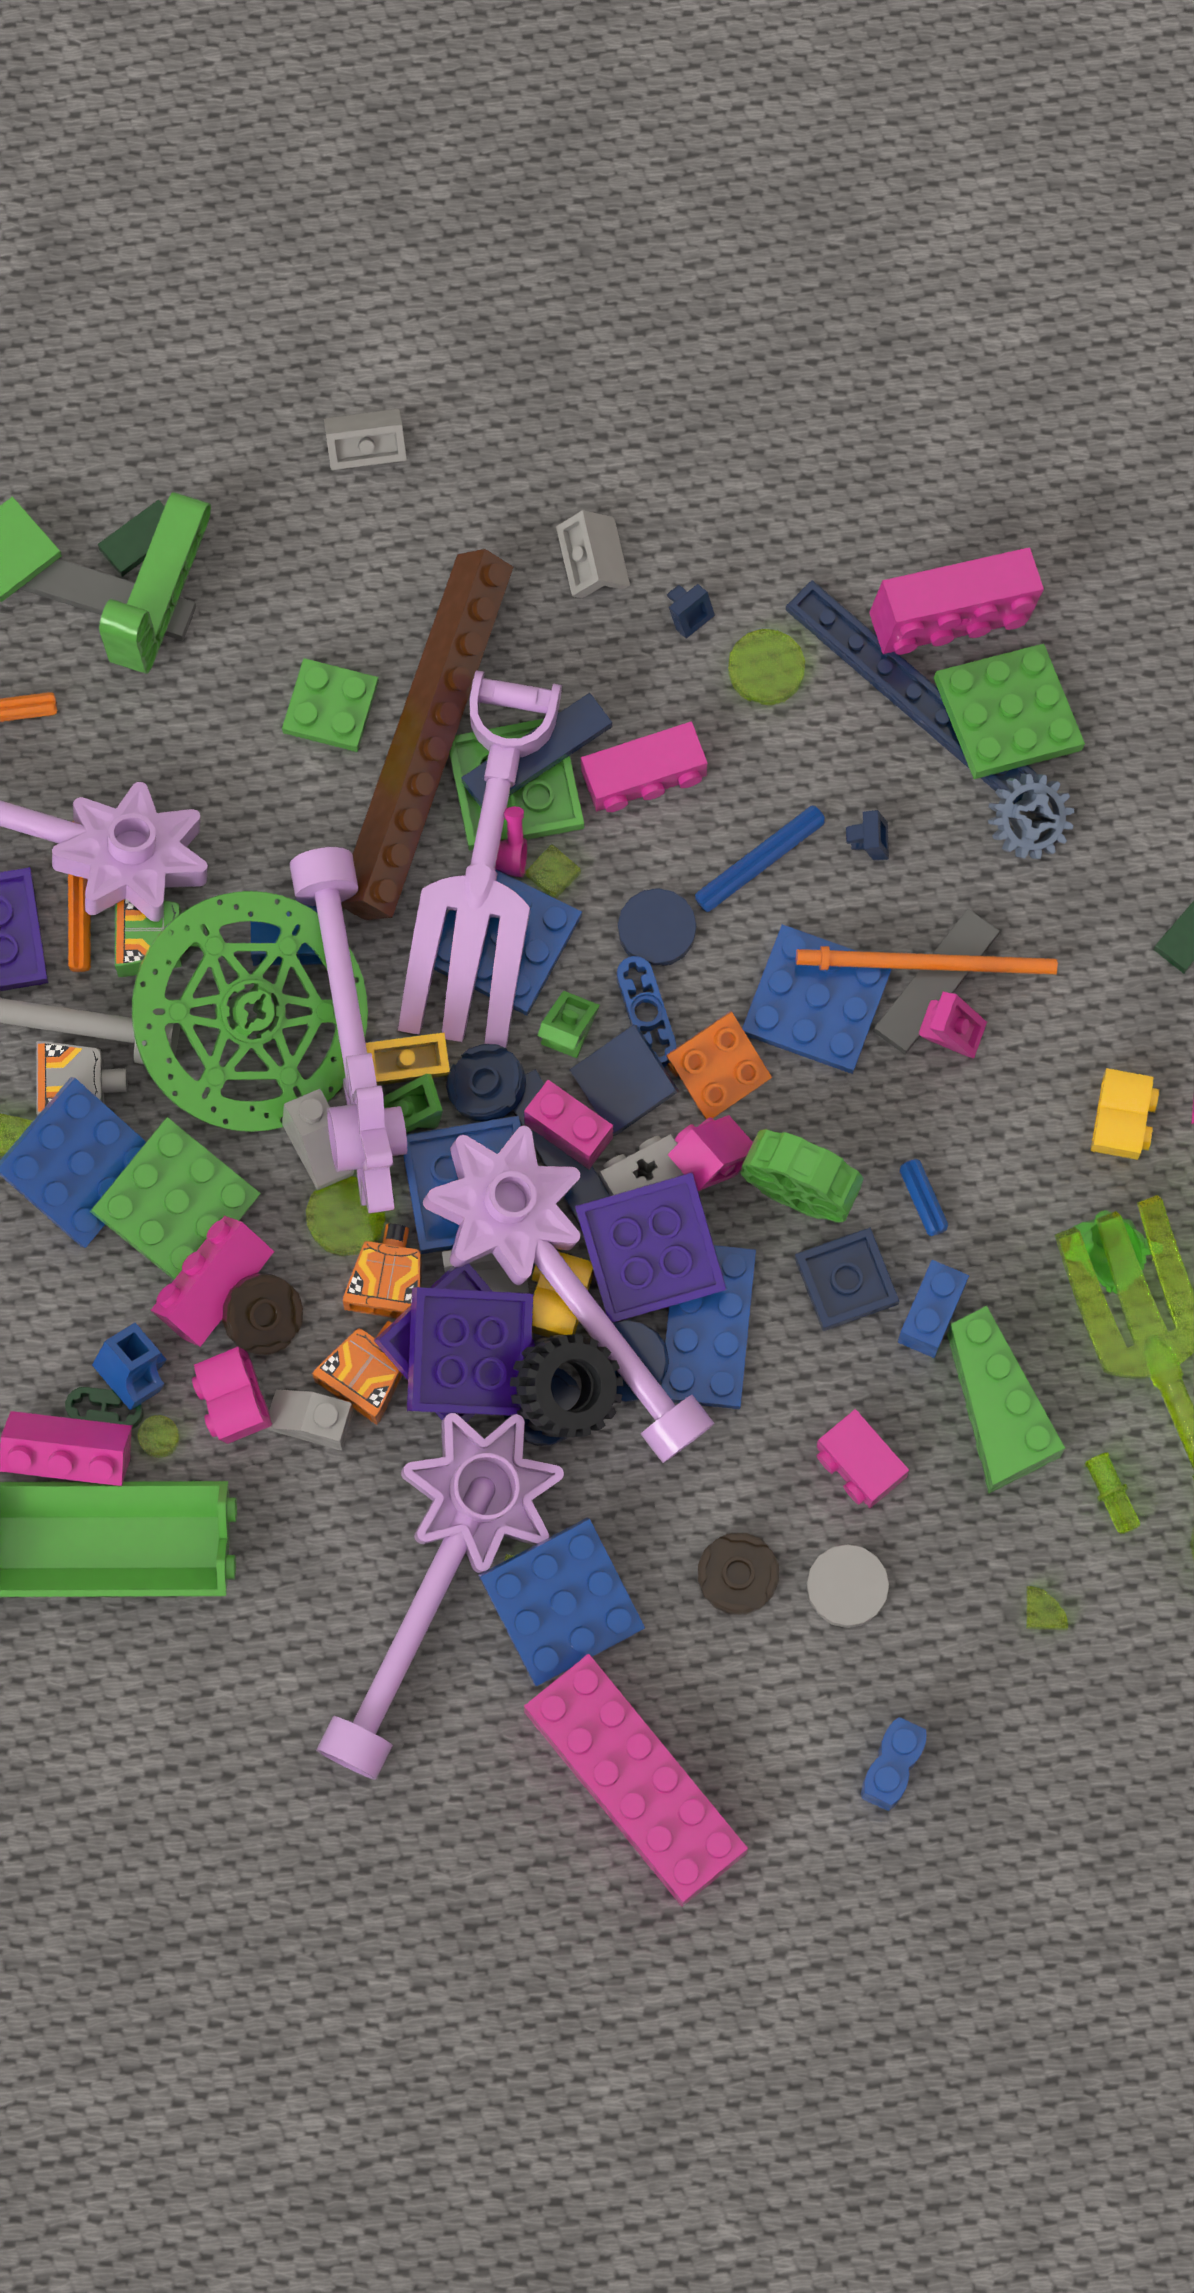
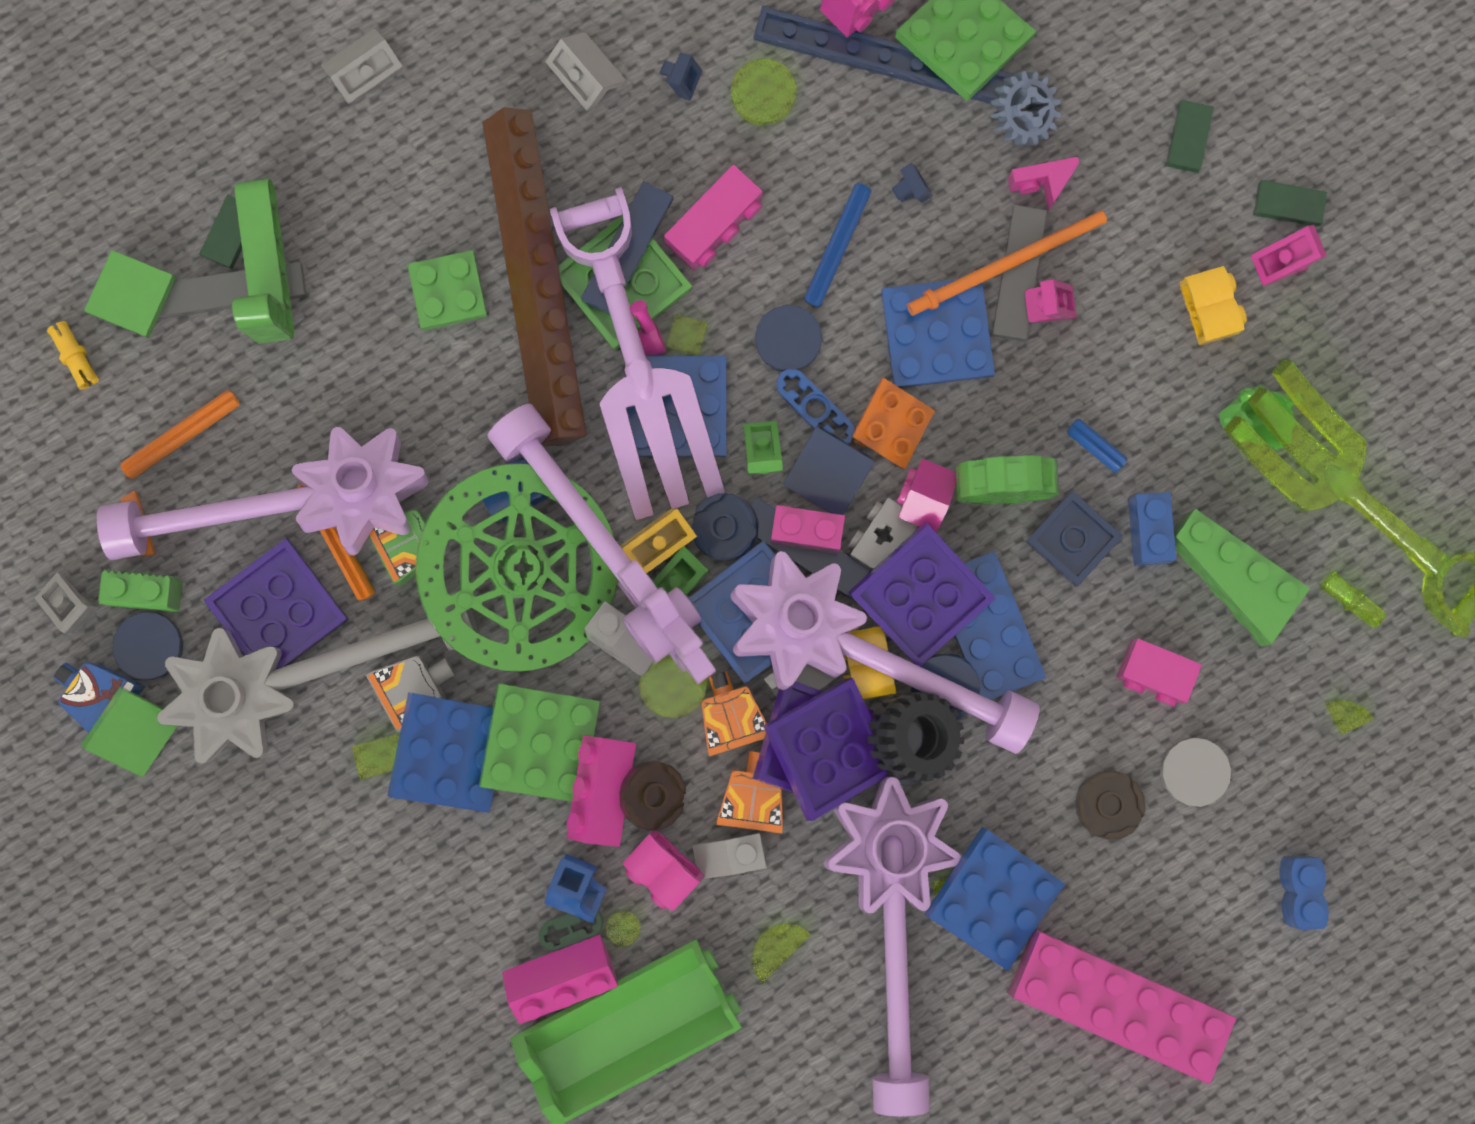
camera: 25 degrees left, 10 degrees up
none -> clear neon green tile [752,923,811,983]
none -> dark pink slope [1008,157,1079,210]

